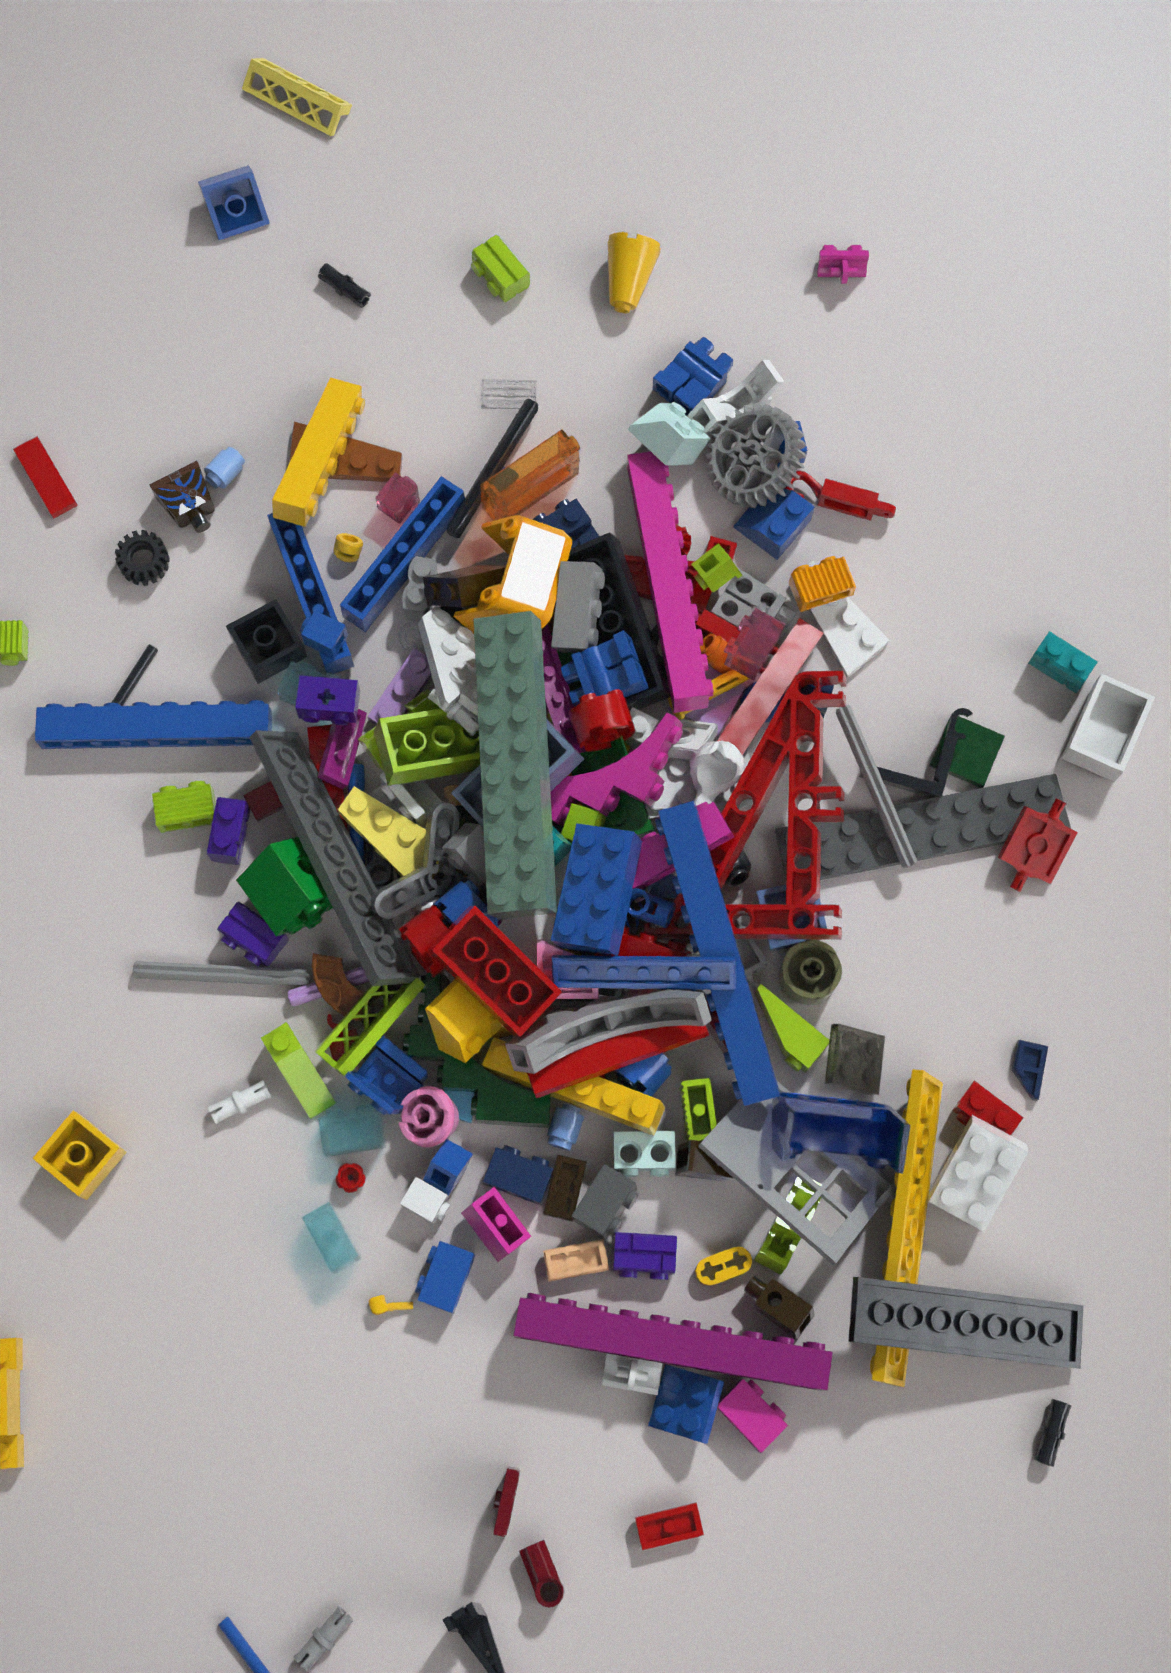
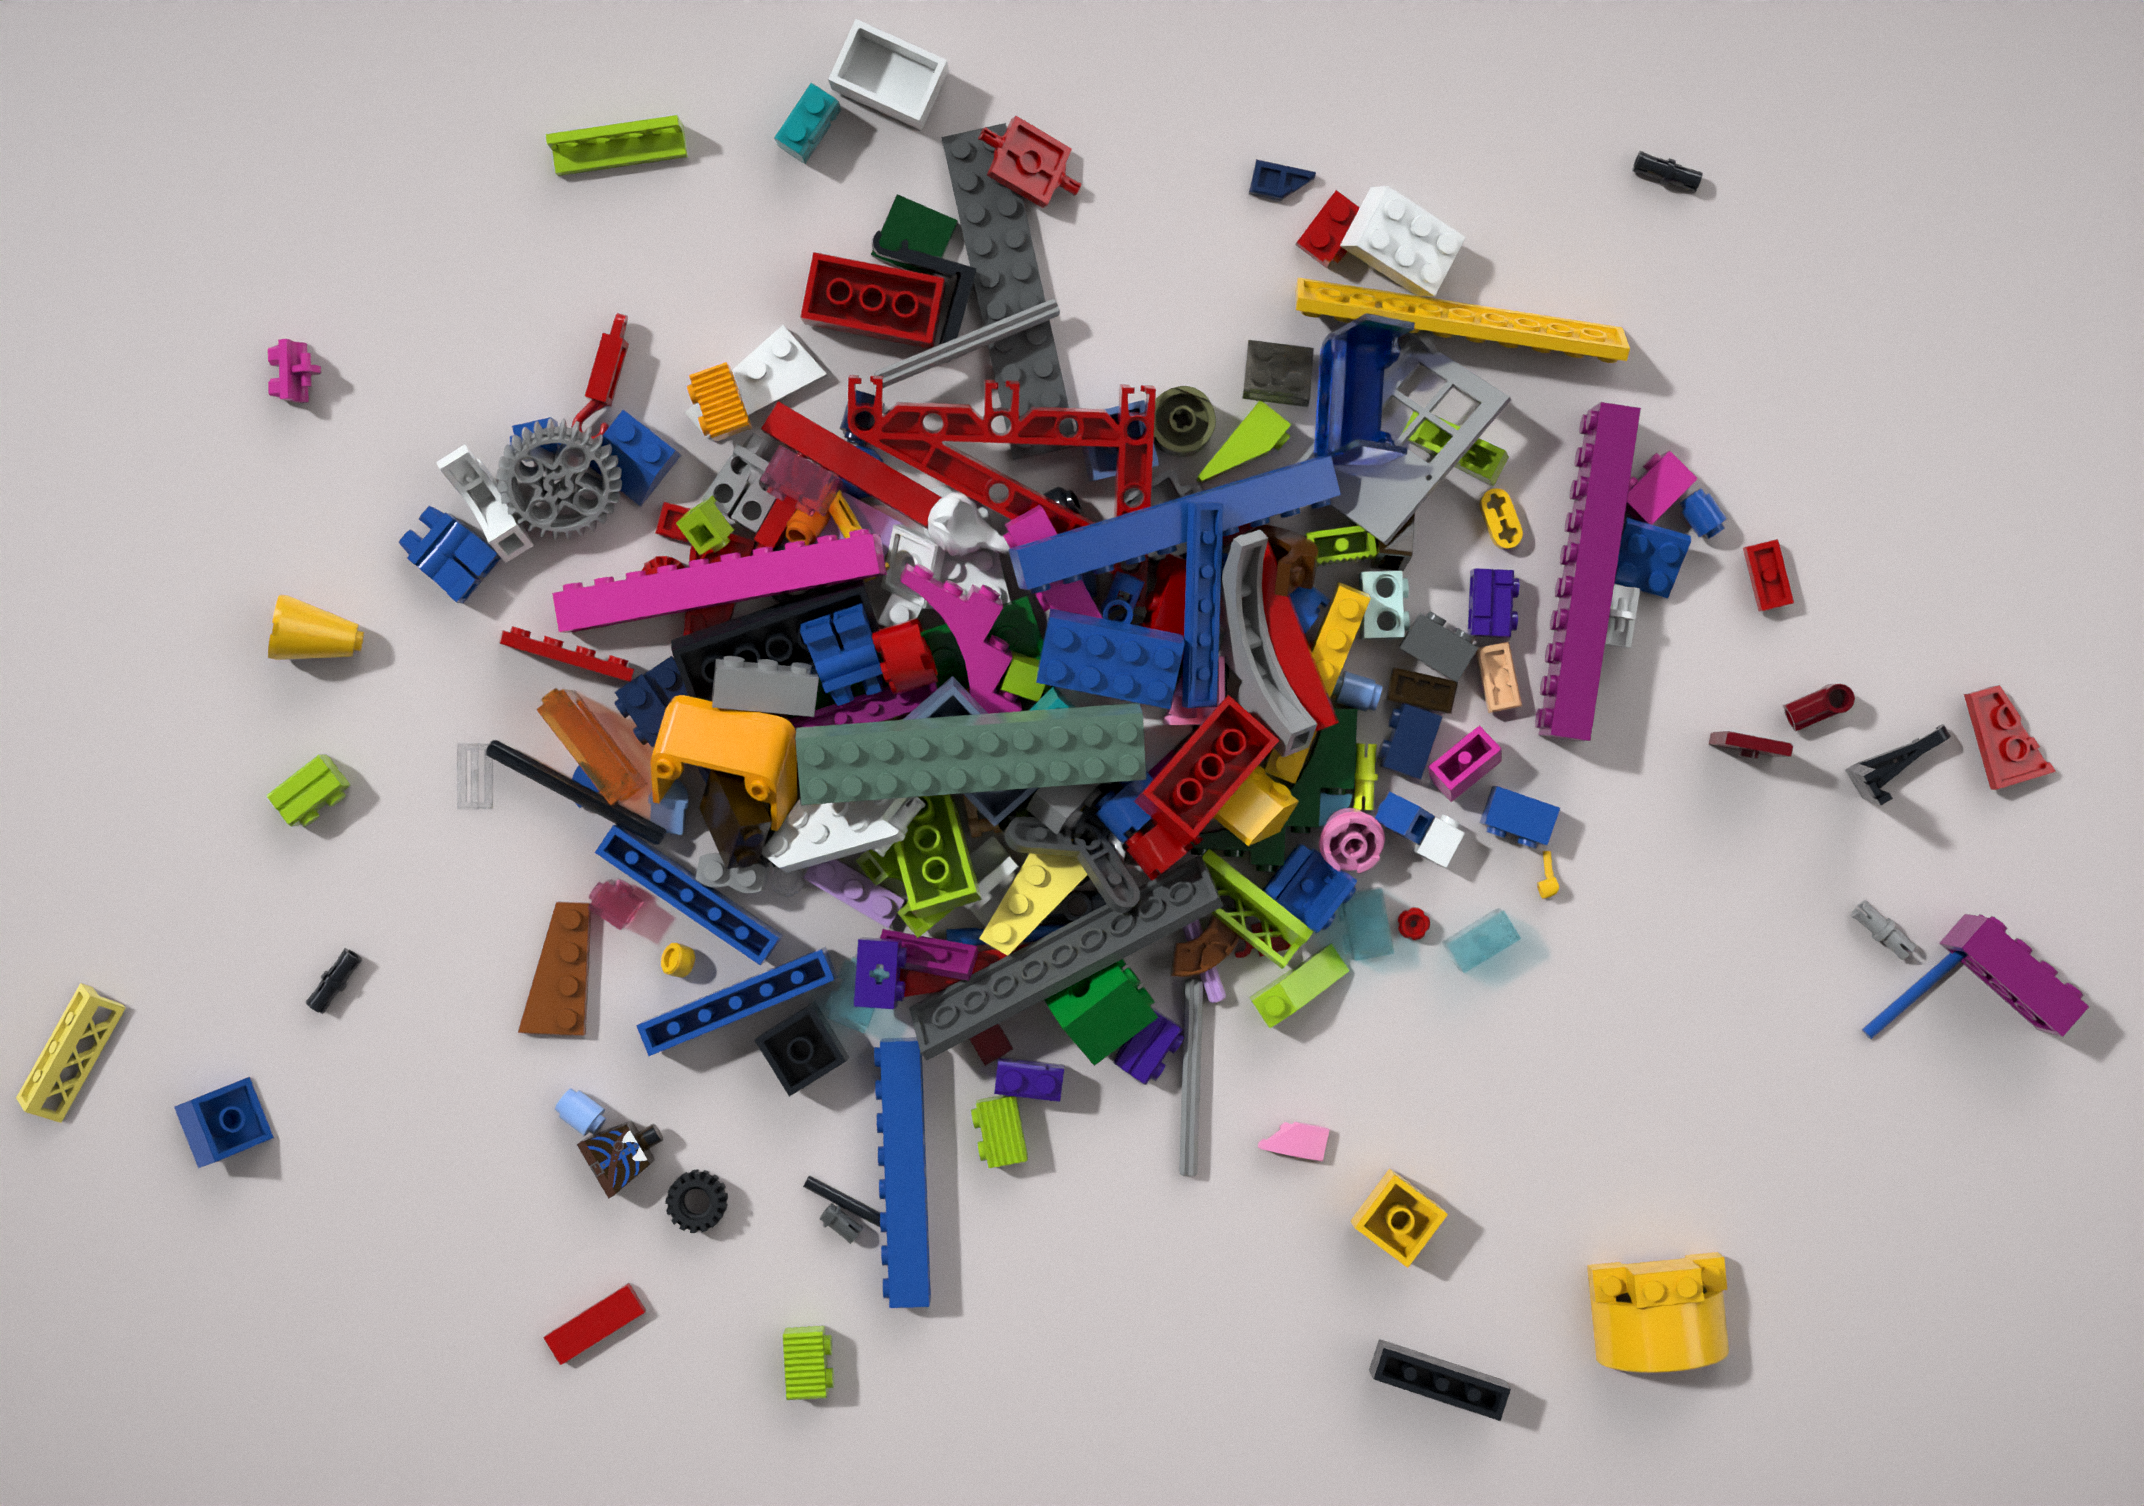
camera: 85 degrees left, 15 degrees up
white pin [208,1080,271,1124] -> none
yellow brick [272,377,365,527] -> none
blue brick [300,610,348,659] -> none
light aqua slope [628,402,711,465] -> none
dark brown torso [744,1276,815,1340] -> none
plate [848,1277,1084,1369] -> none
none -> red wing [499,626,634,682]
none -> lime fence [545,115,688,176]
none -> light blue tile [648,779,688,835]
none -> red brick [800,252,946,349]
none -> dark grey pin [819,1203,863,1244]
none -> reddish brown arch [1249,524,1318,597]
none -> bright pink slope [1258,1122,1330,1161]
none -> neon yellow pin [1353,743,1378,810]
none -> blue brick [1679,488,1727,539]

